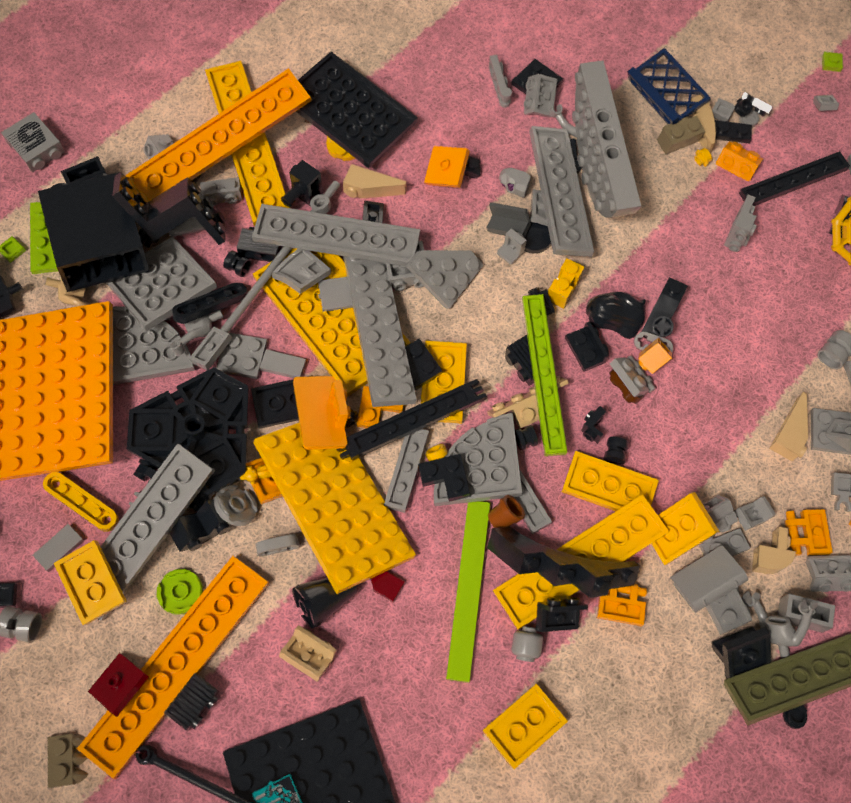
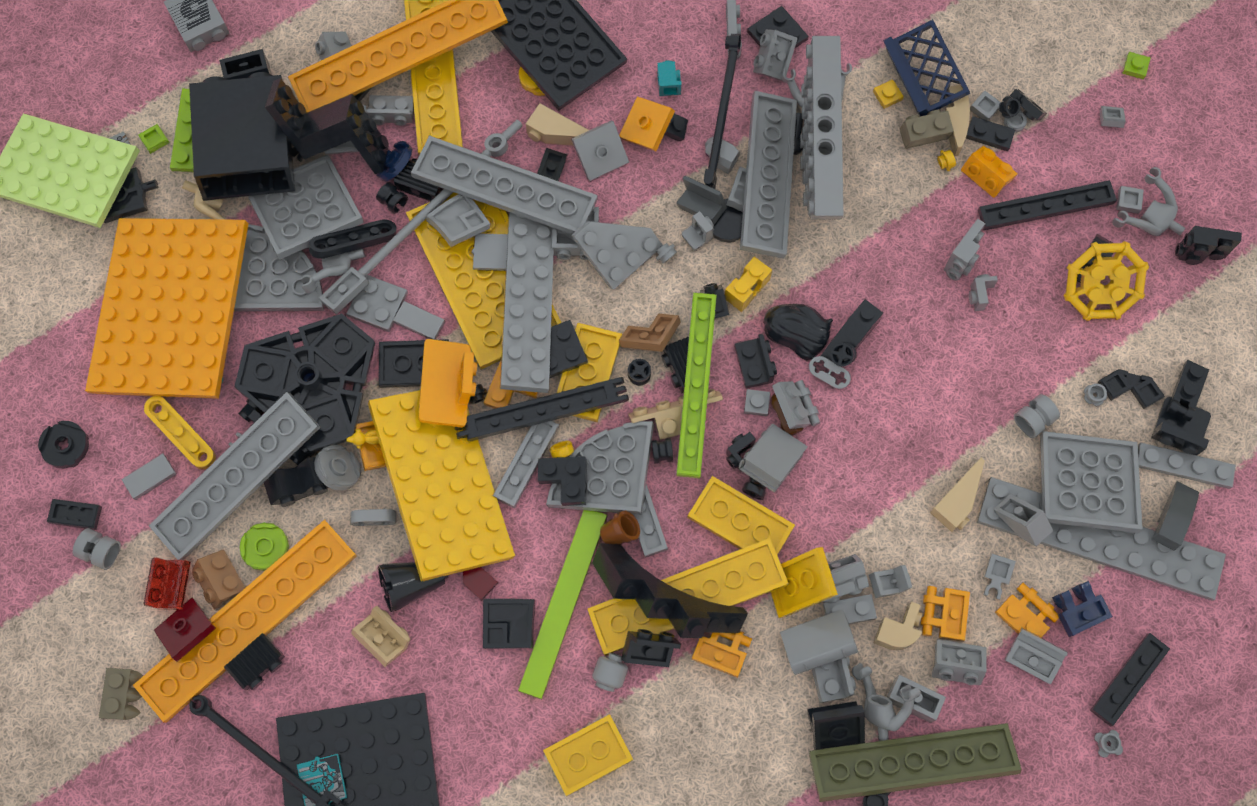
camera: 15 degrees right, 5 degrees up
yellow plate [53,540,127,625] -> none
black brick [281,160,323,207] -> none
light orange brick [638,337,672,374] -> none
none -> clear red bracket [143,557,191,610]
none -> medium nougat bracket [192,549,245,610]
none -> dark blue tile [376,141,412,182]
none -> black plate [483,599,535,649]
none -> light grey plate [571,120,629,181]
none -> medium nougat plate [619,313,681,352]
none -> black wheel [628,359,651,386]
none -> light grey plate [656,243,677,264]
none -> teal brick [657,60,682,96]
none -> black hinge [704,34,741,189]
none -> light grey piece [739,424,808,493]
none -> light grey plate [744,389,770,416]
none -> yellow plate [873,79,904,109]
none -> light grey bracket [969,274,998,311]

